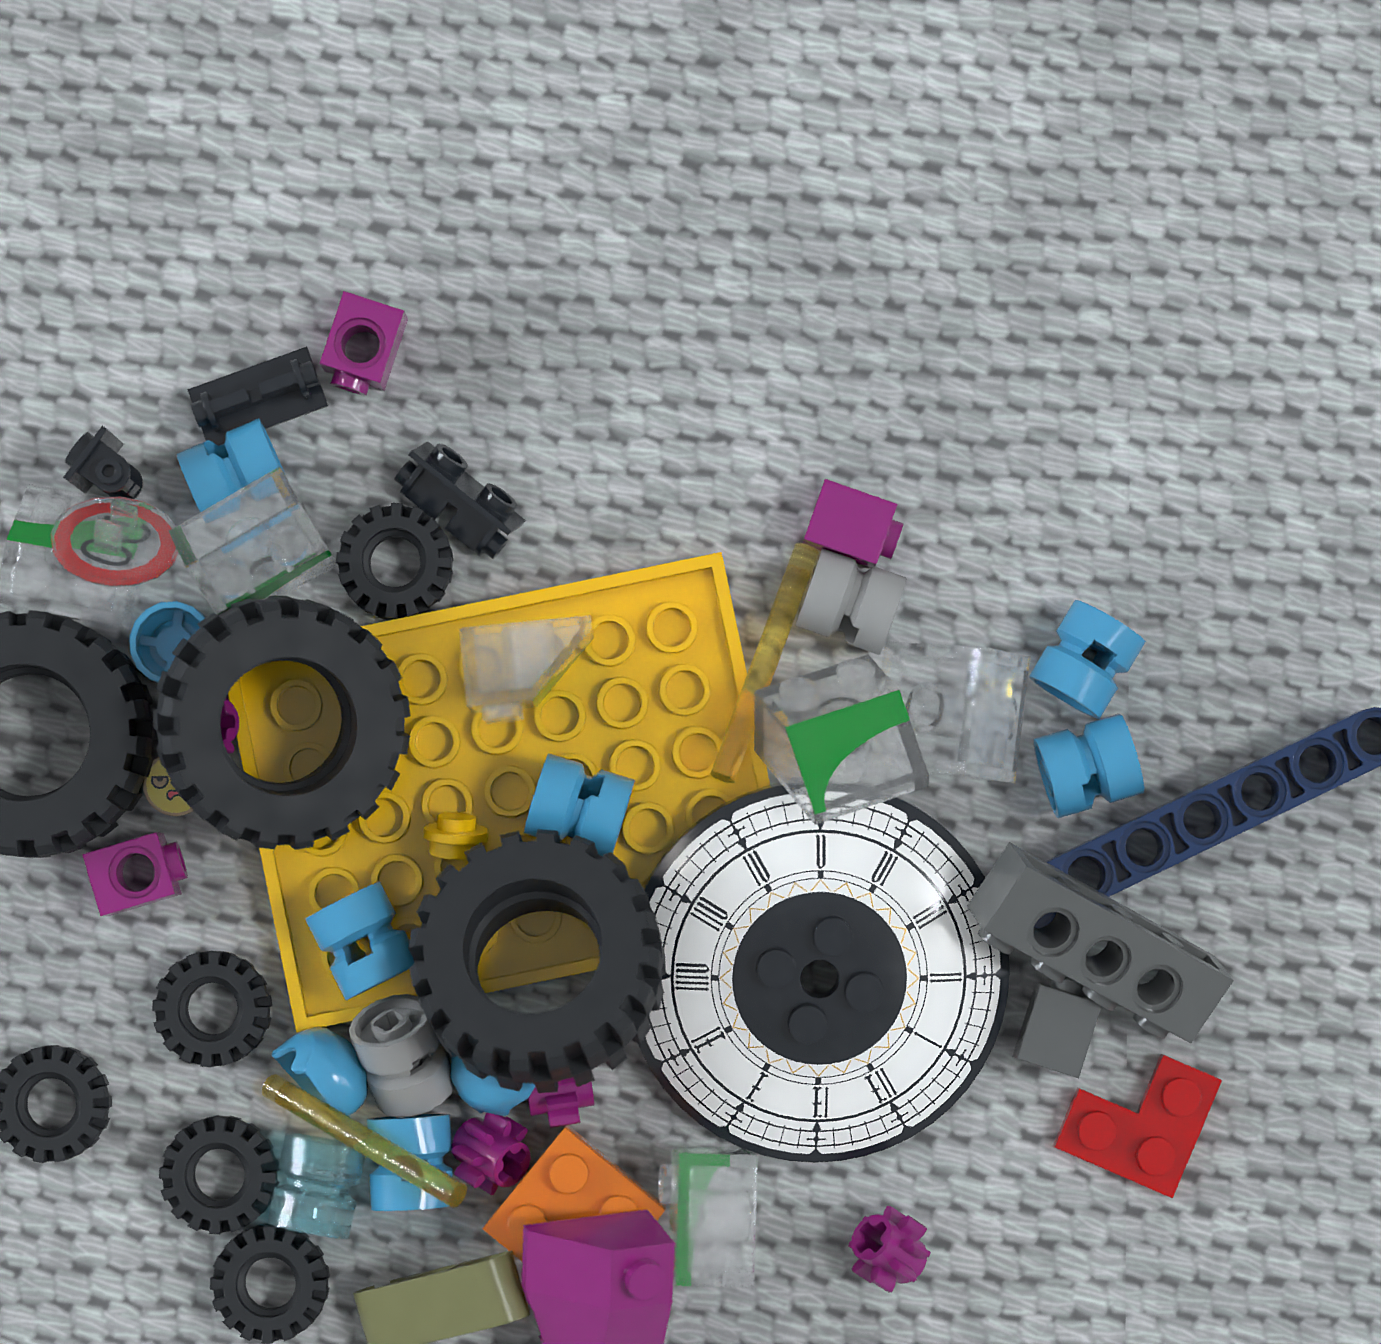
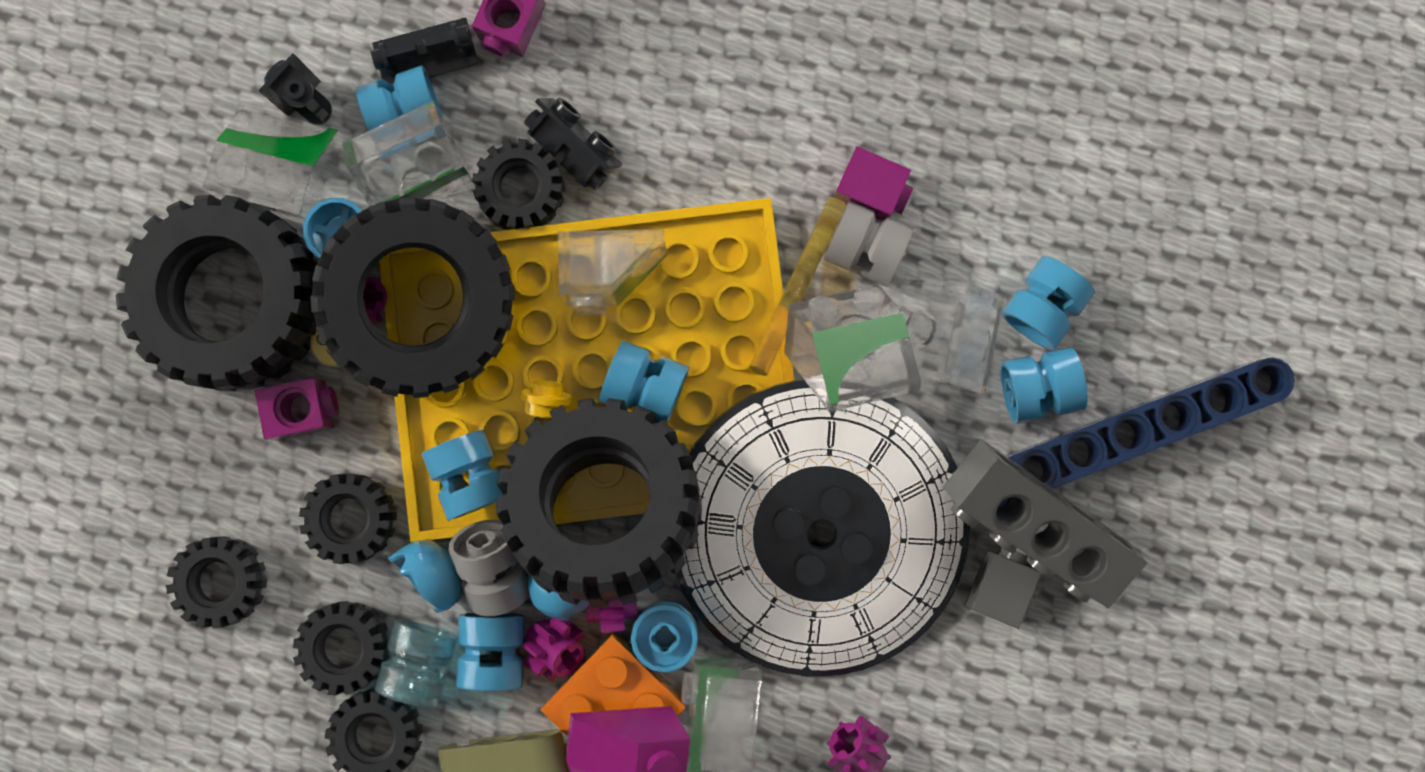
camera: 10 degrees right, 0 degrees up
clear piece [51,497,180,587] -> none
clear yellow bar [262,1074,467,1208] -> none
red plate [1053,1054,1222,1198] -> none
none -> dark azure wheel [631,600,698,673]

